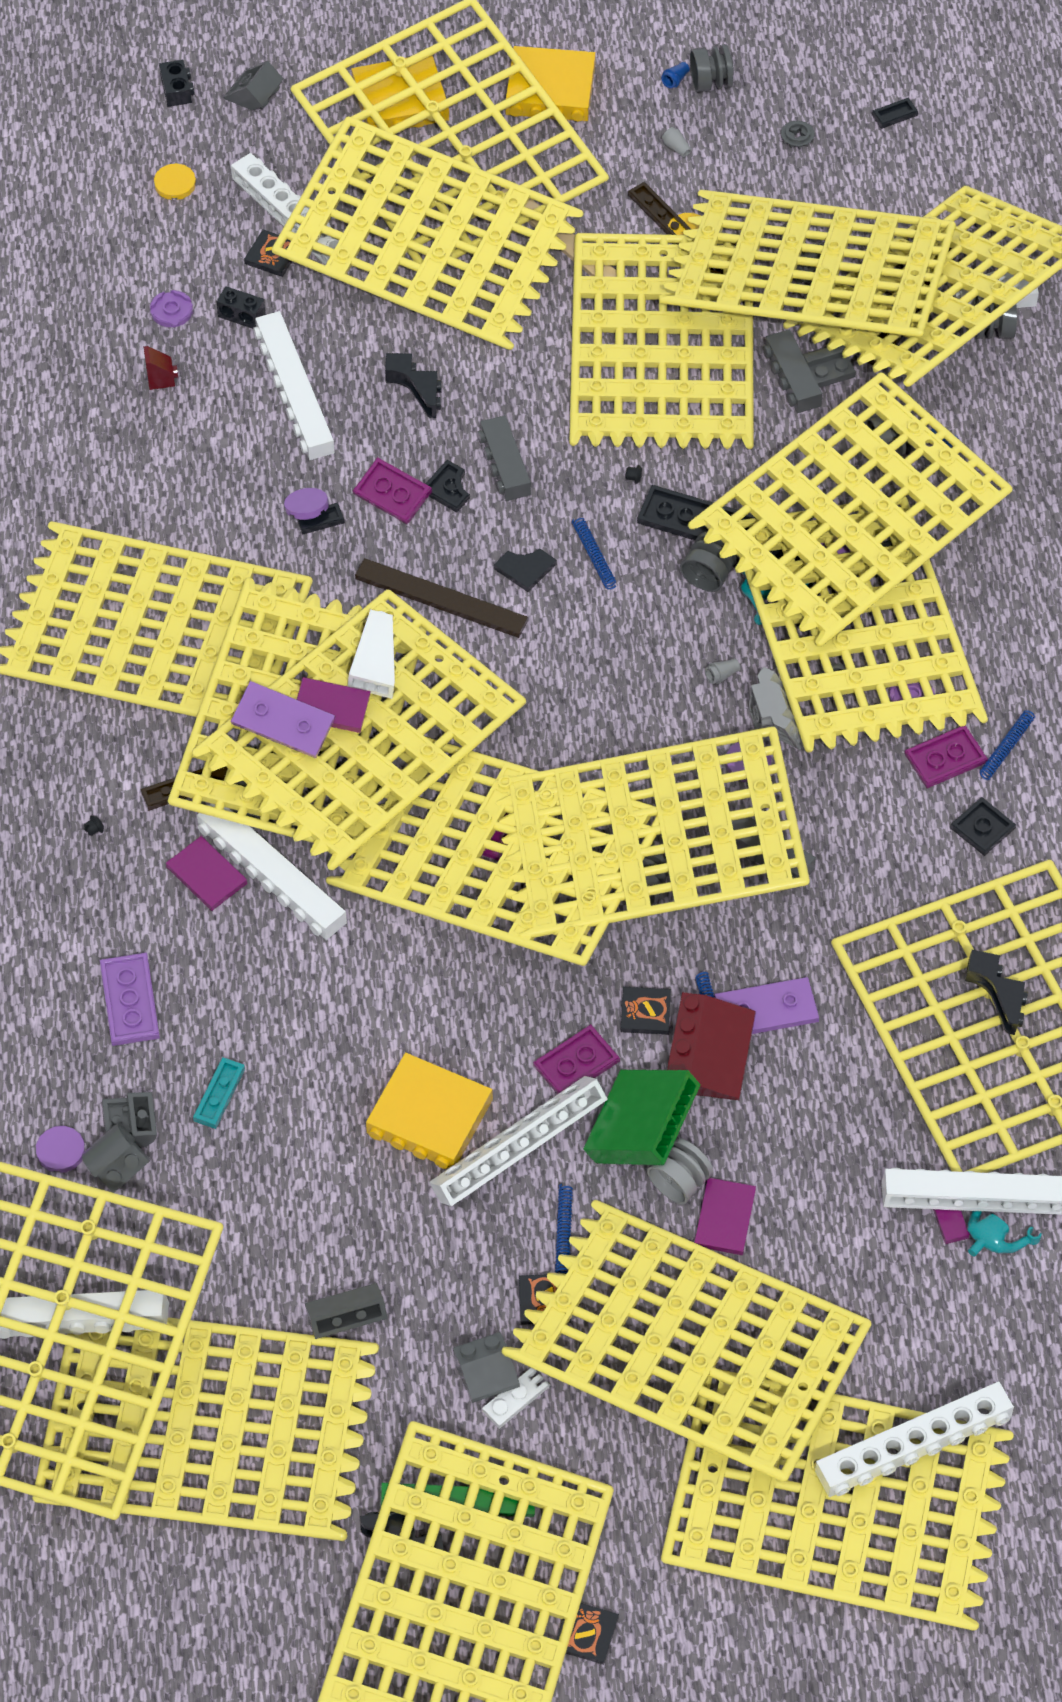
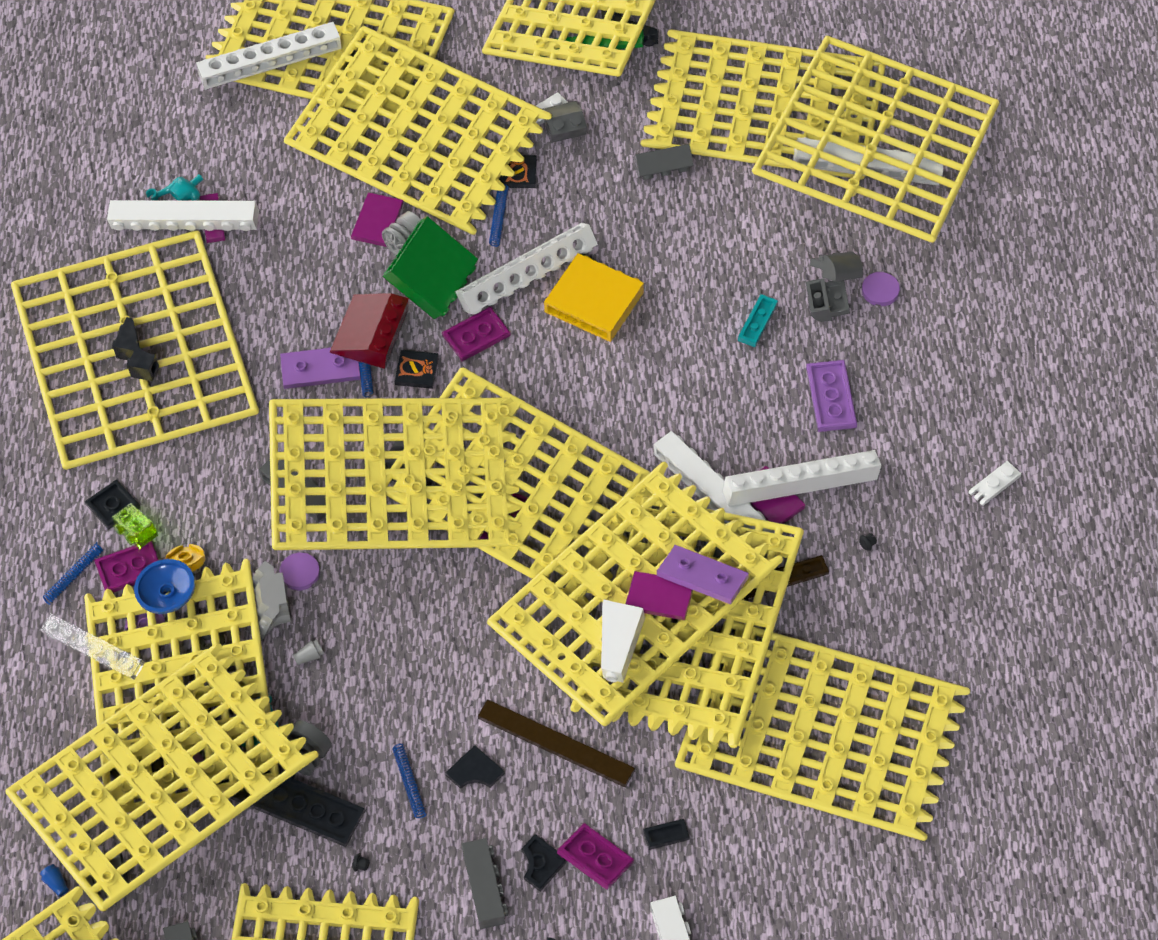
camera: 175 degrees left, 0 degrees up
medium lavender tile [284,488,329,520] -> none
none -> clear plate [39,613,145,680]
none -> clear neon green brick [112,503,158,549]
none -> blue dish [134,559,195,614]
none -> yellow tile [165,544,206,572]
none -> white brick [722,450,881,507]

